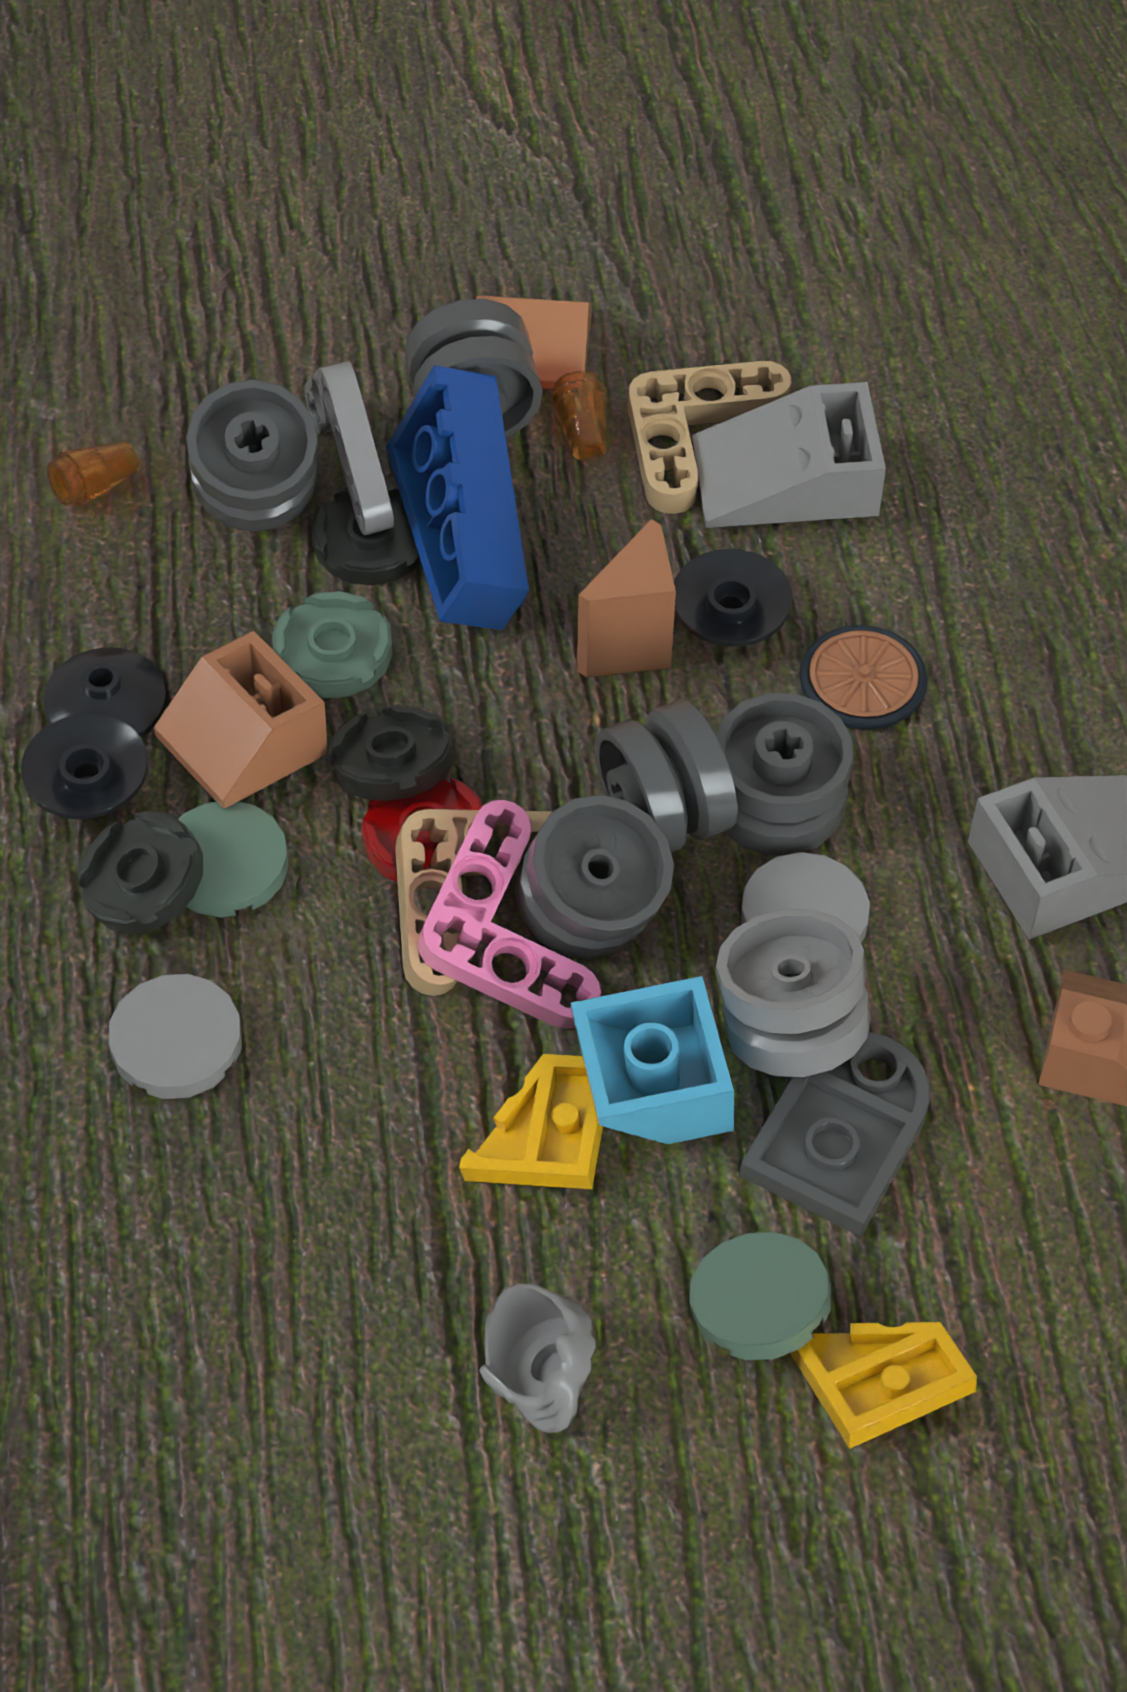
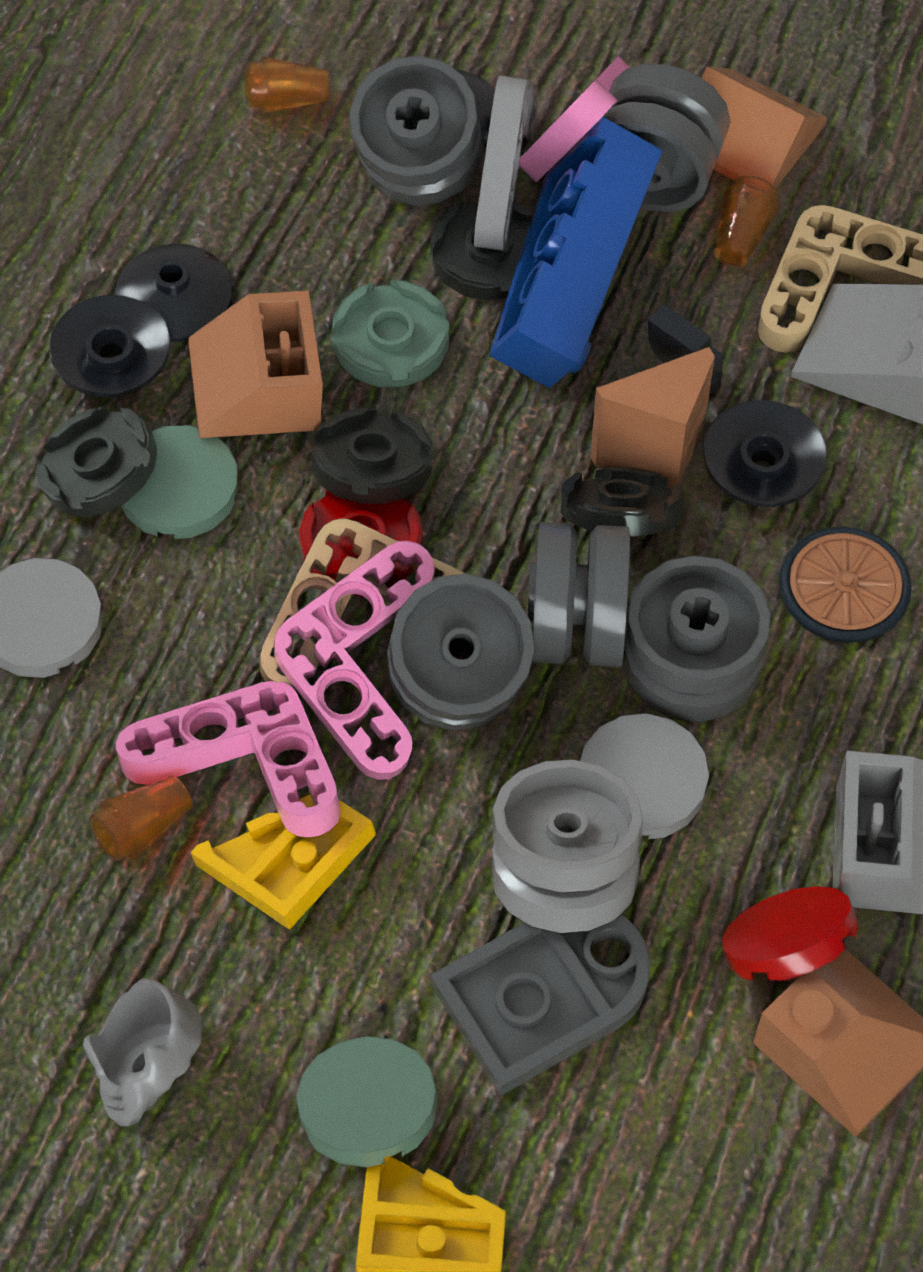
camera: 30 degrees right, 5 degrees up
medium azure slope [570,976,734,1144] -> none
none -> clear orange cone [90,775,192,861]
none -> bright pink beam [116,681,341,837]
none -> bright pink beam [519,56,630,182]
none -> pearl dark grey tile [561,467,685,536]
none -> black slope [648,304,724,395]
none -> red tile [722,886,859,981]

